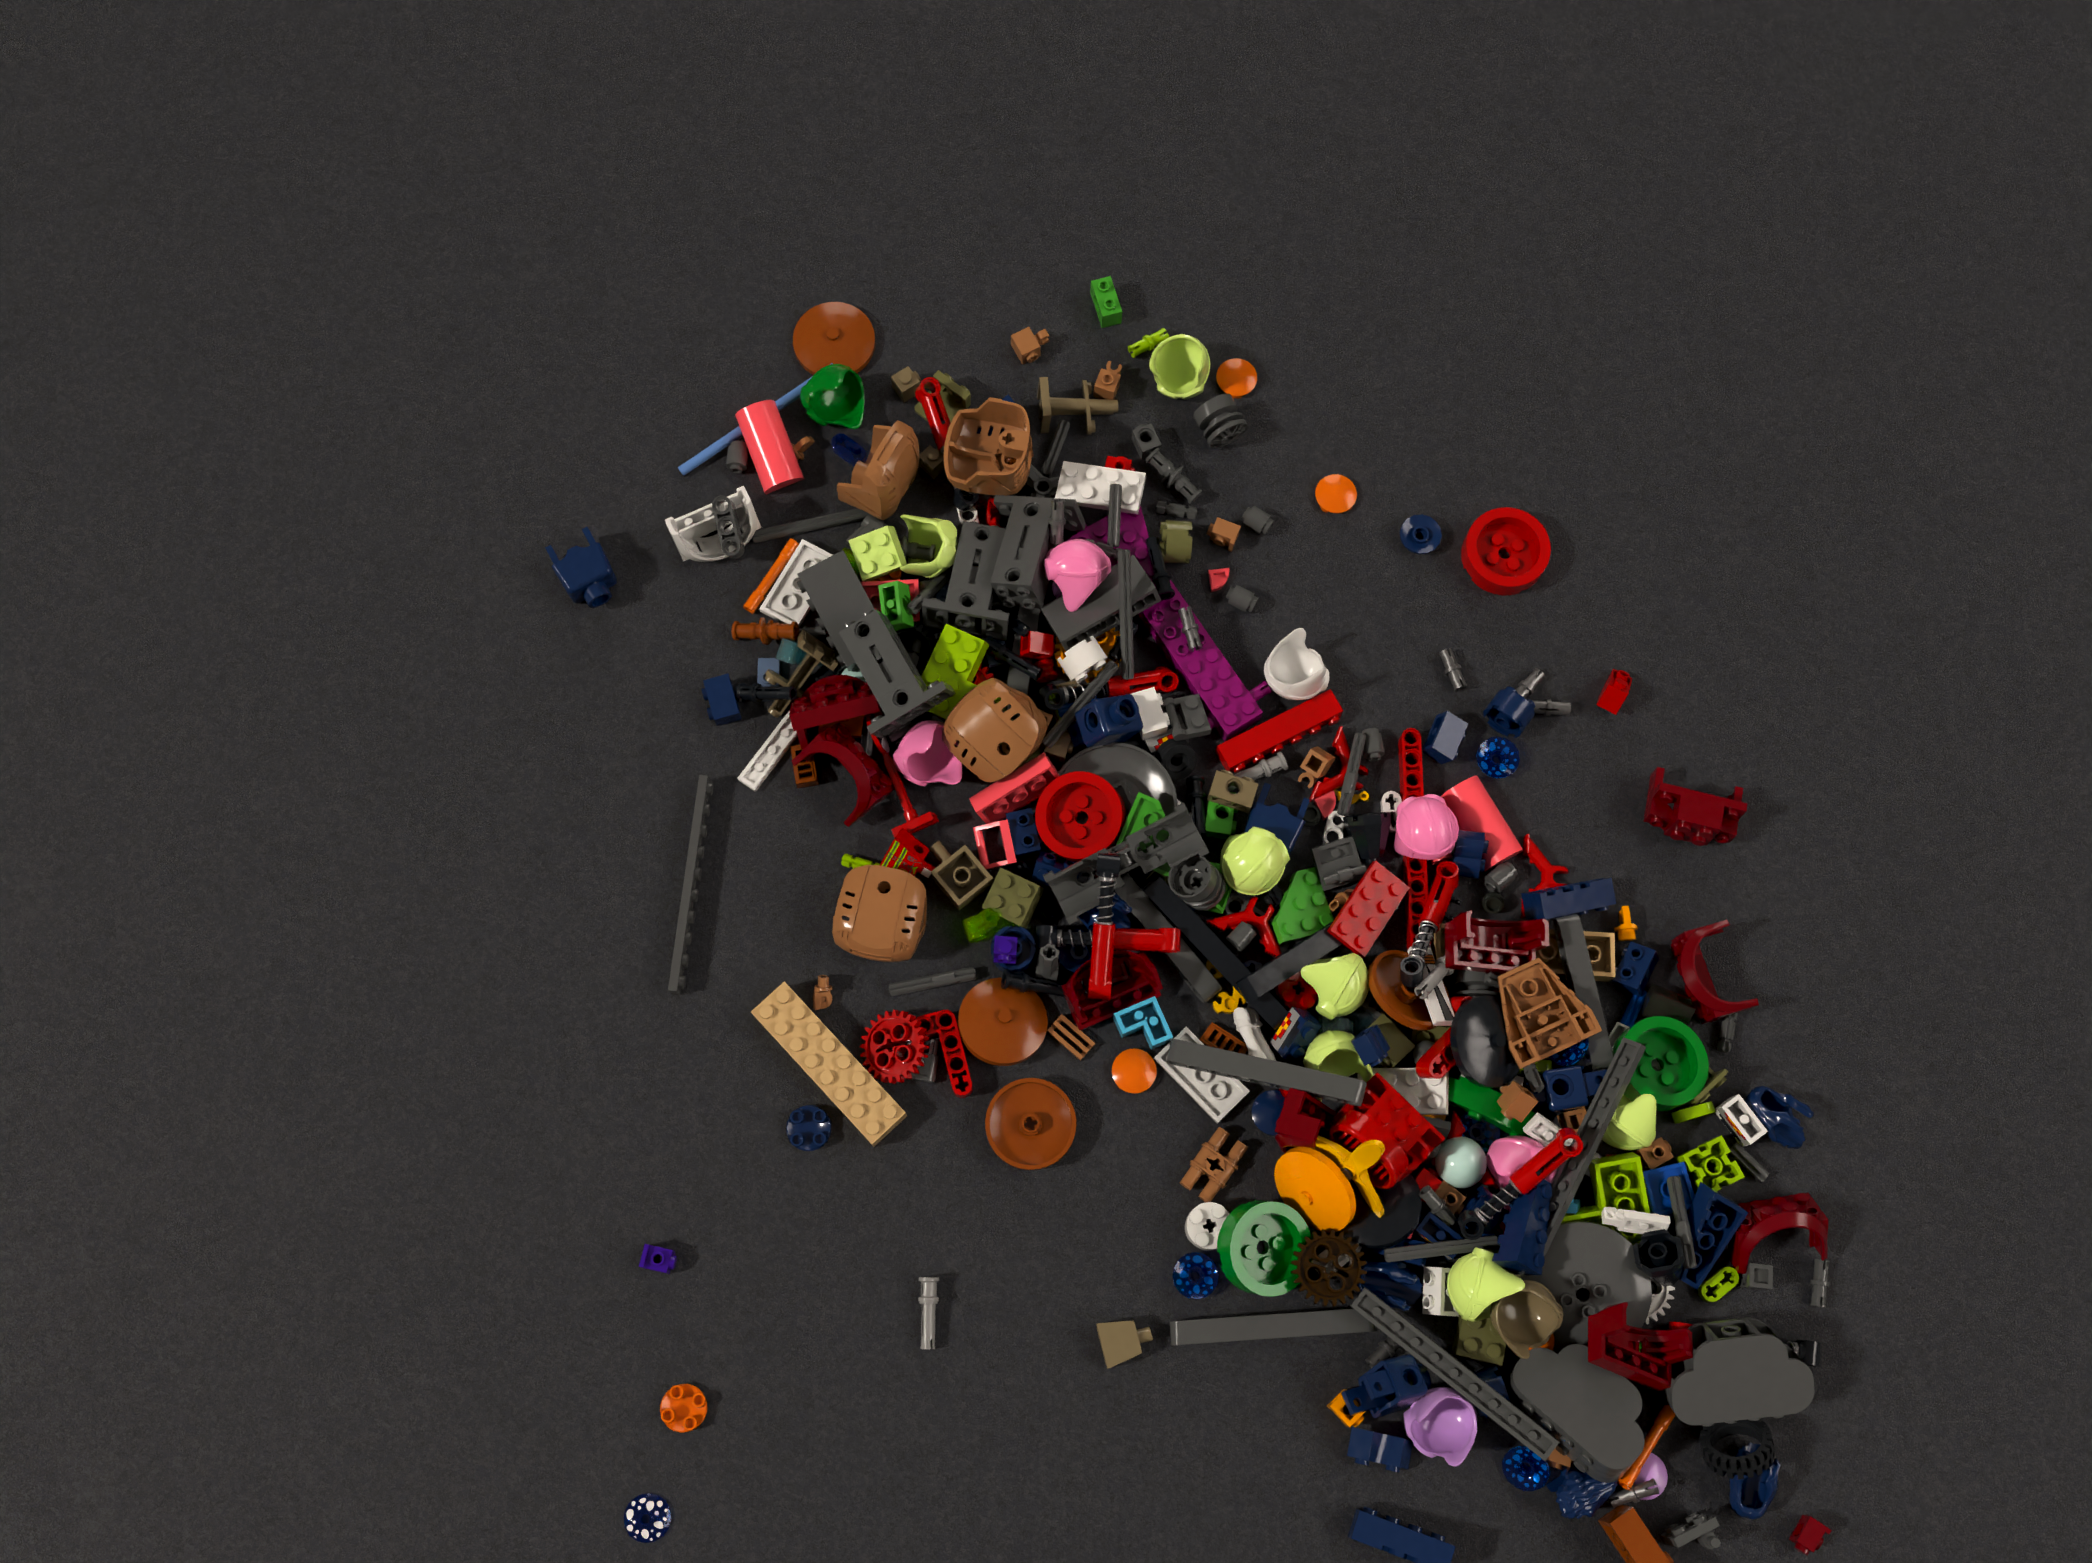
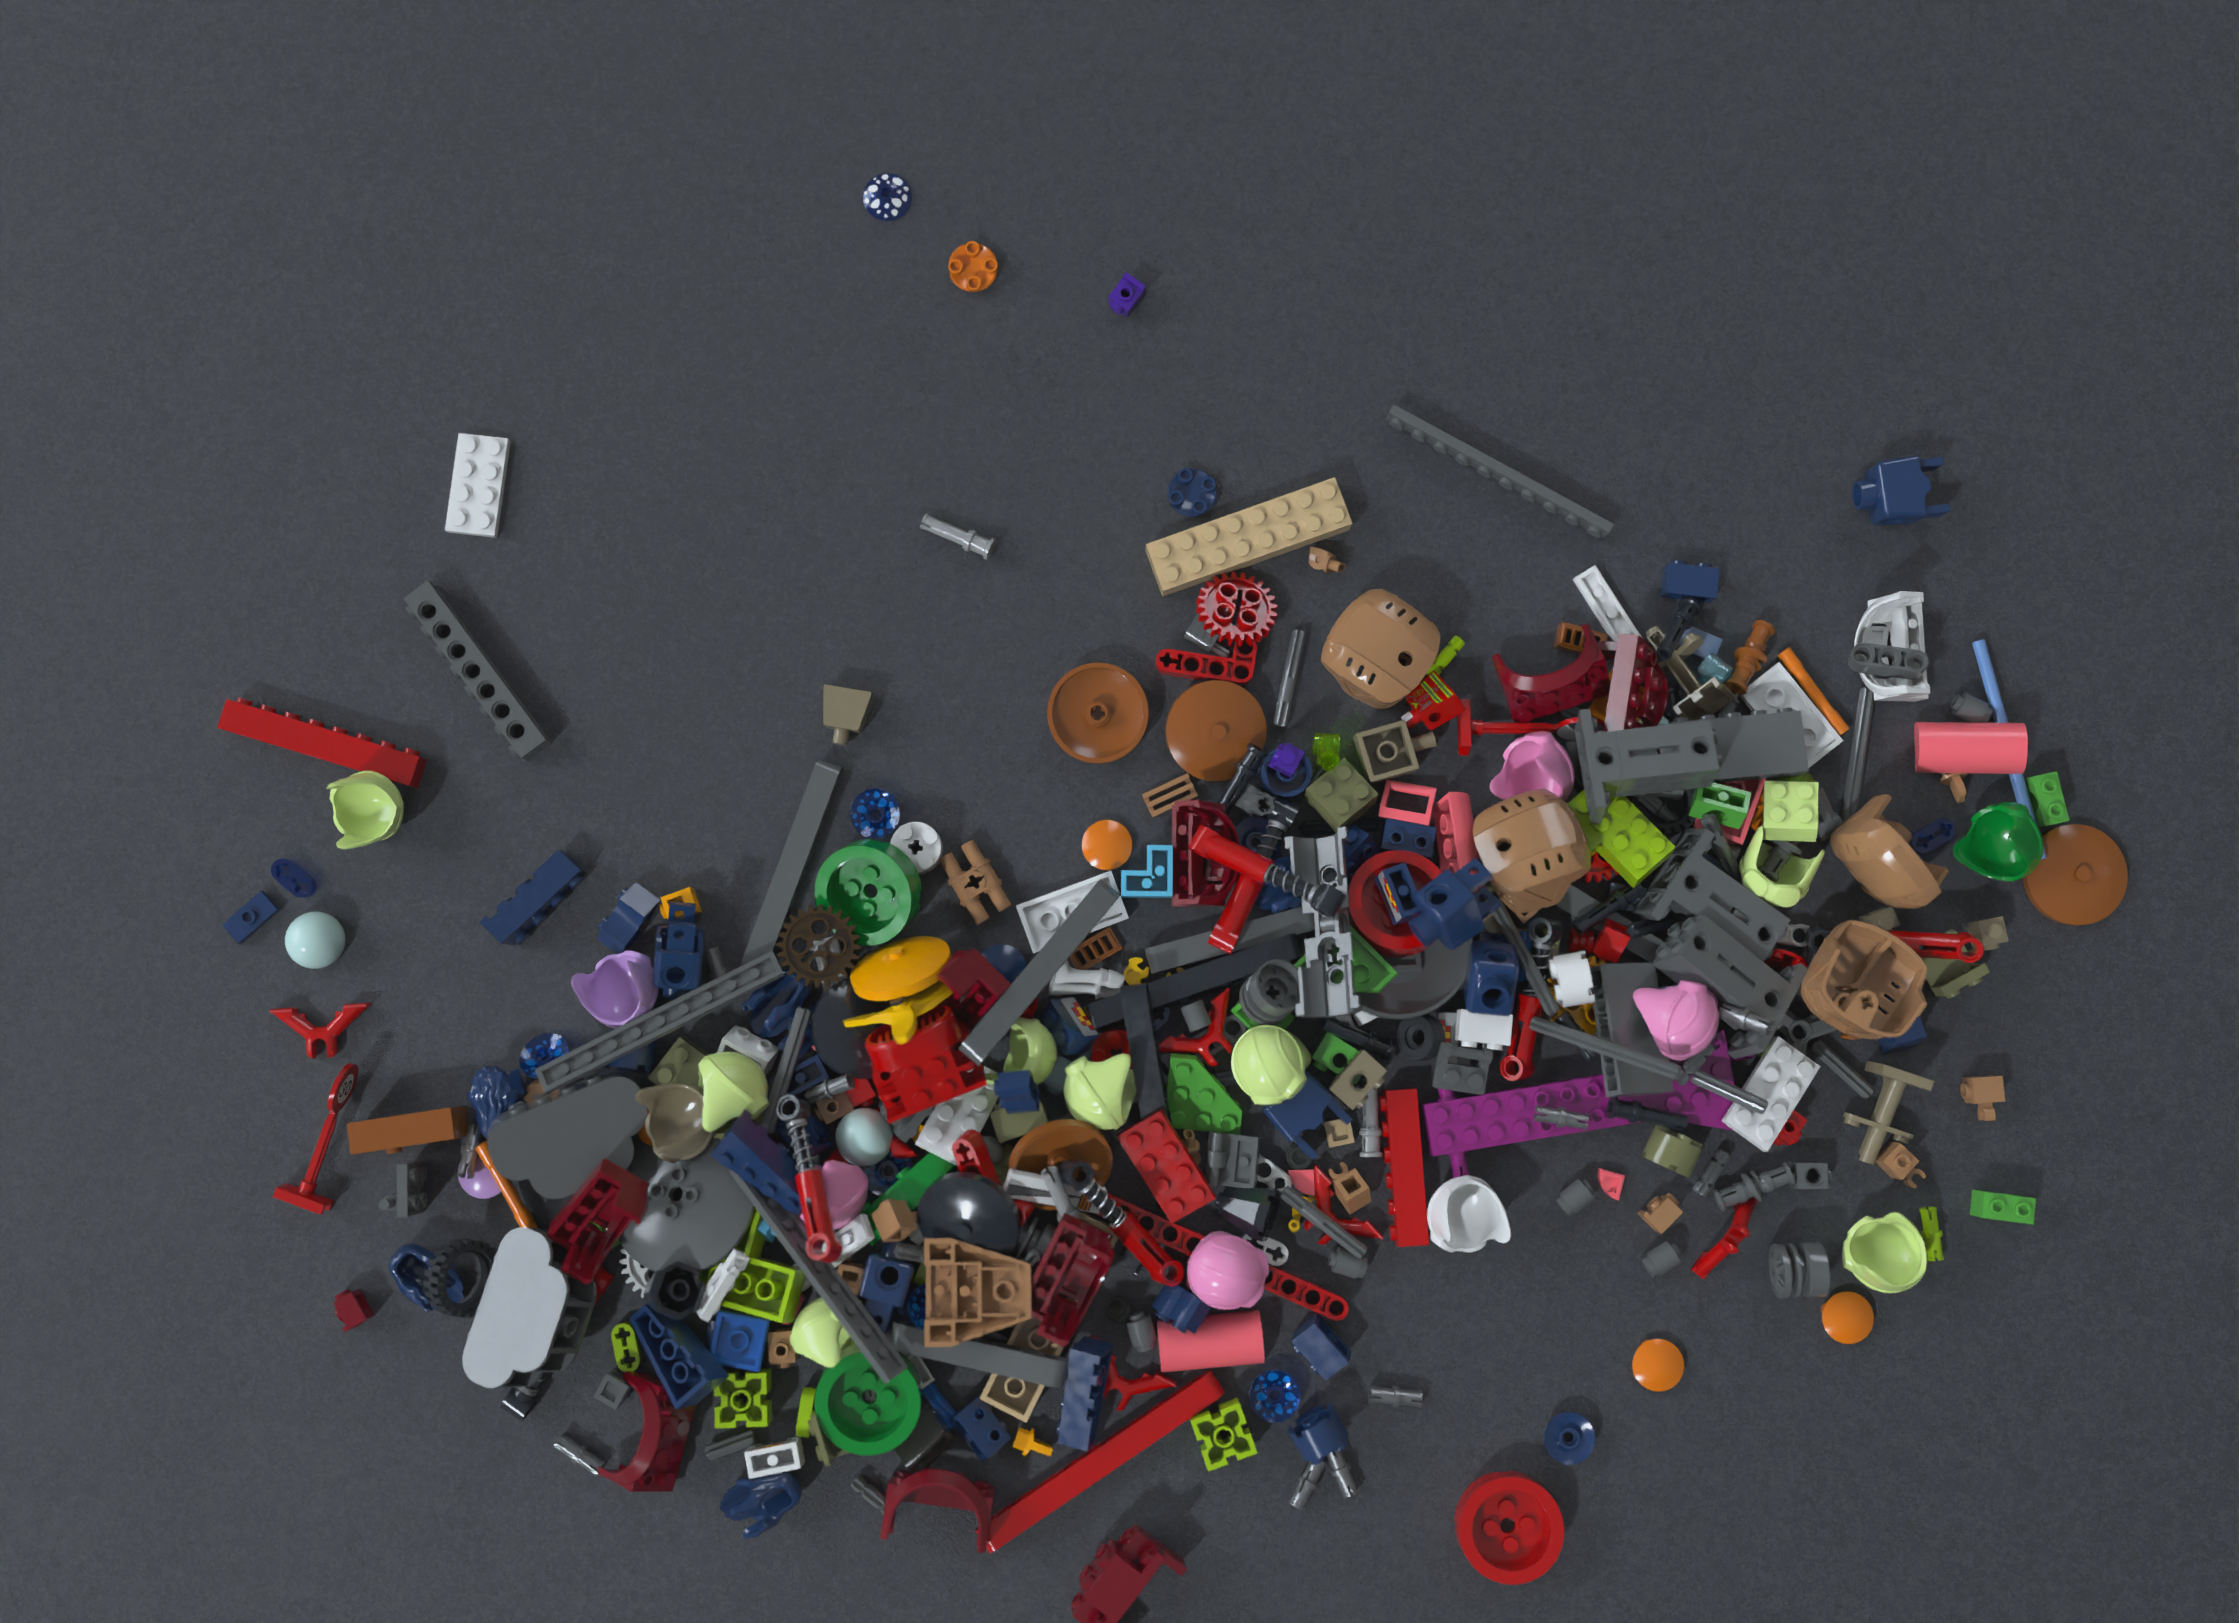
camera: 115 degrees right, 10 degrees up
red slope [1596,668,1633,715] -> none
dark grey axle [1667,1176,1697,1269] -> none
none -> red beam [975,1370,1225,1553]
none -> lime brick [1190,1397,1257,1471]
none -> tan tile [1323,1119,1355,1148]
none -> dark blue brick [1374,863,1420,926]
none -> dark blue piece [1408,858,1502,950]
none -> red piece [1691,1197,1758,1279]
none -> bright green brick [2025,771,2070,827]

